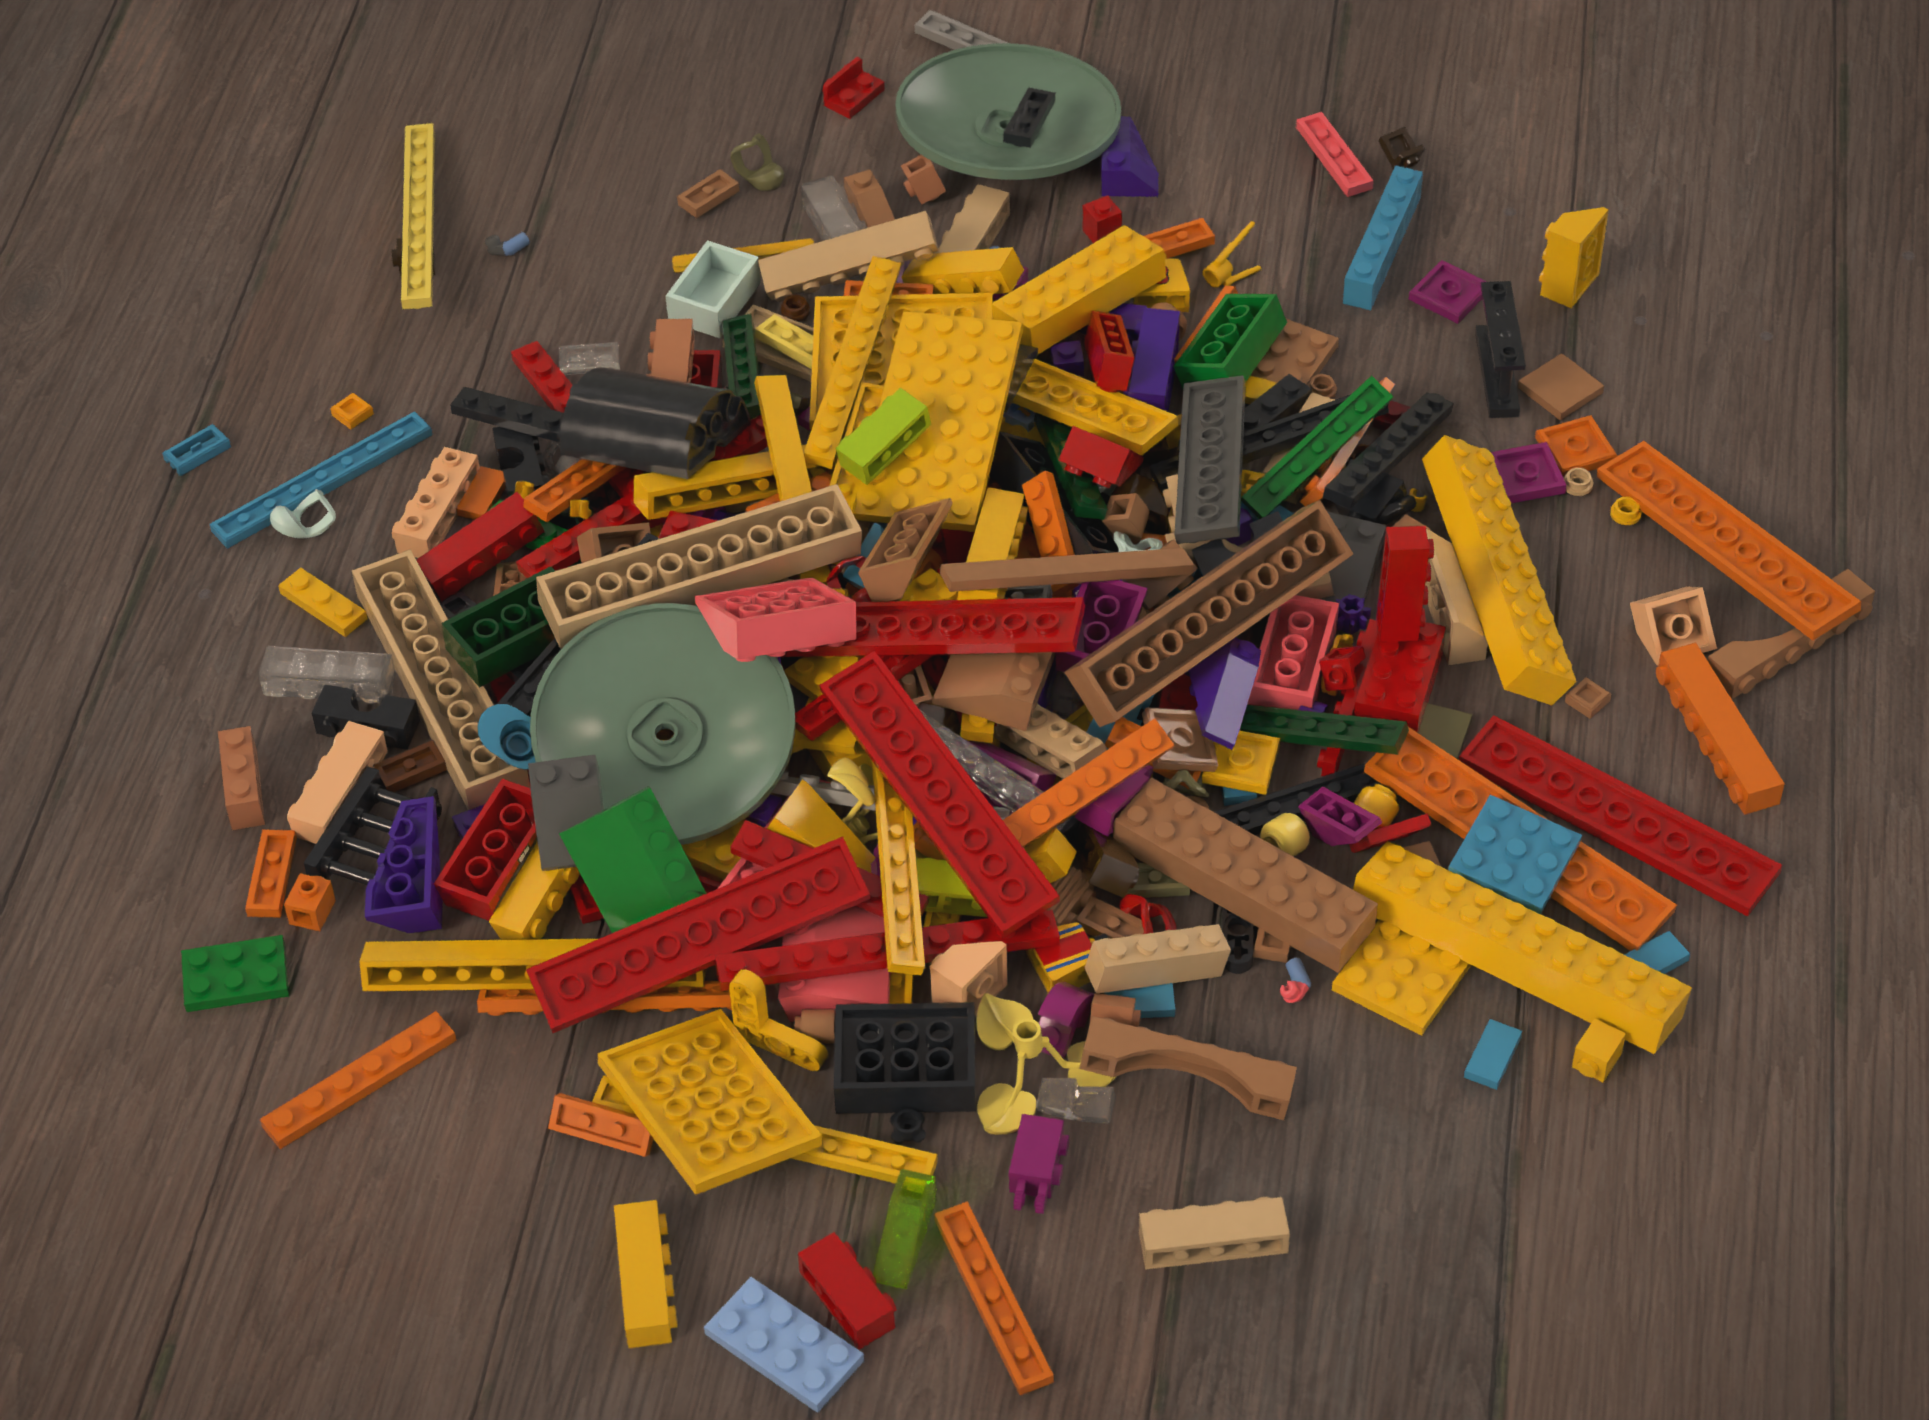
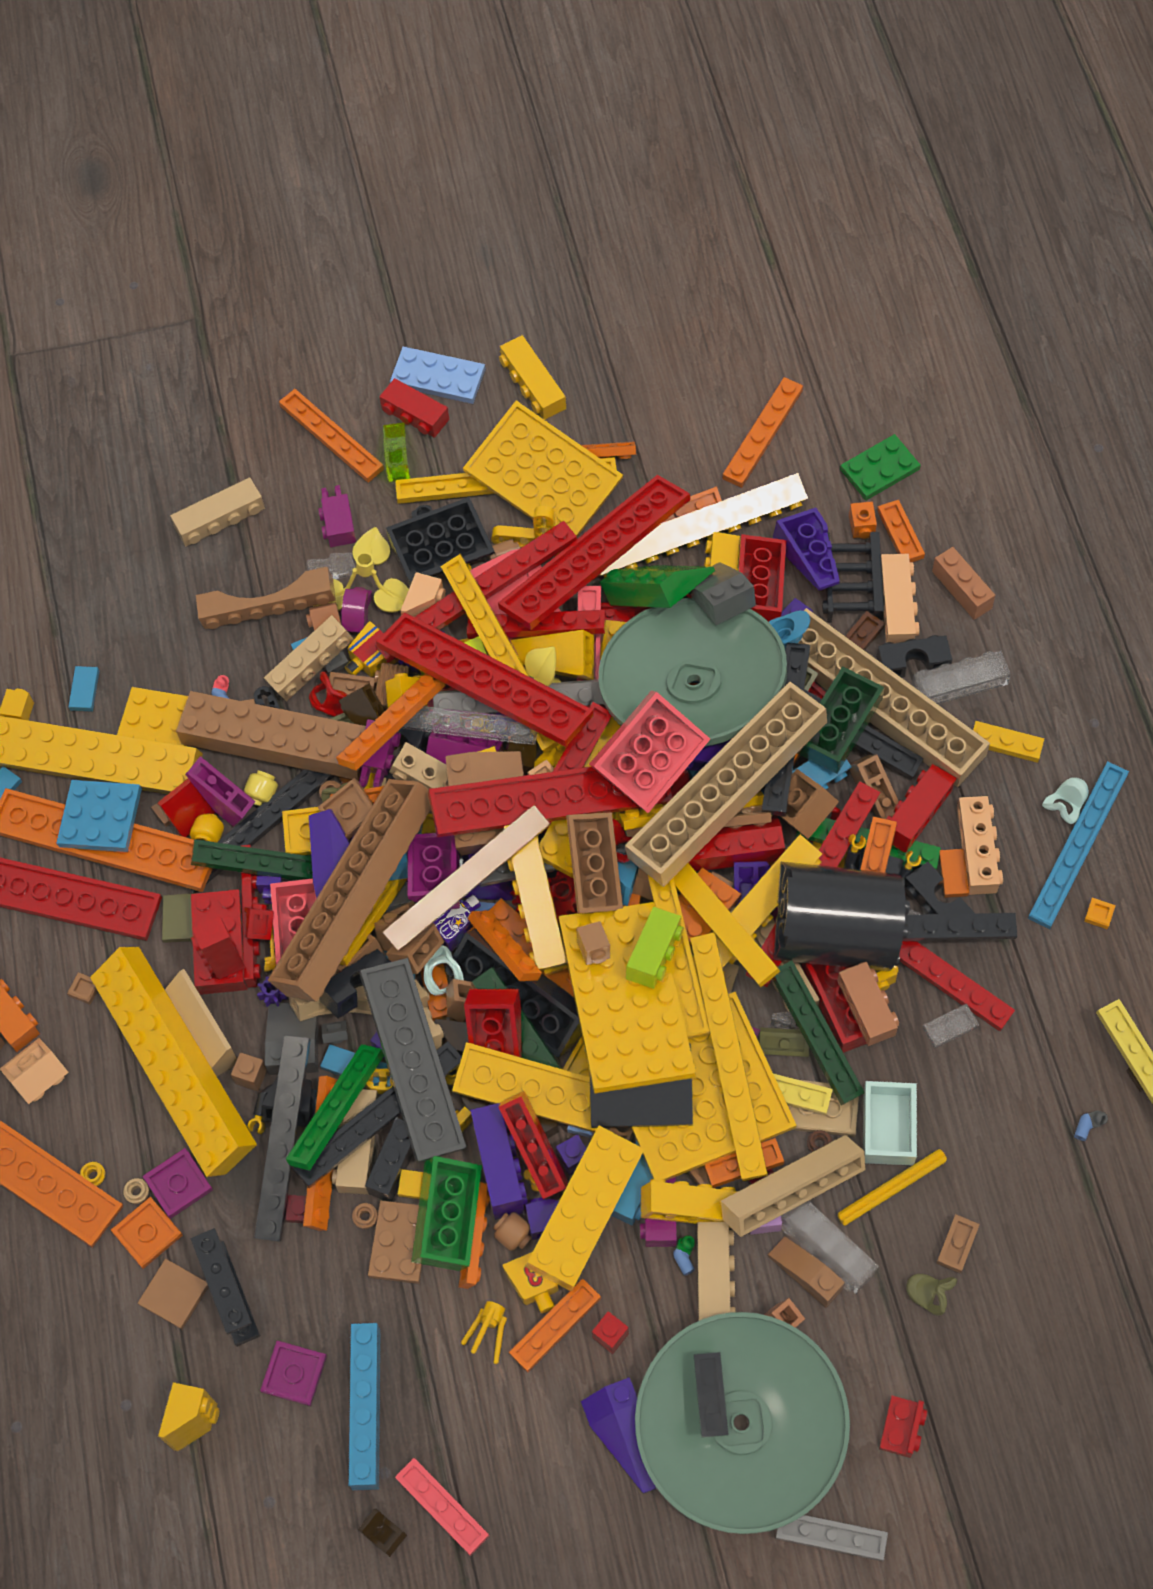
camera: 160 degrees right, 15 degrees up
none -> medium nougat brick [577,921,610,965]

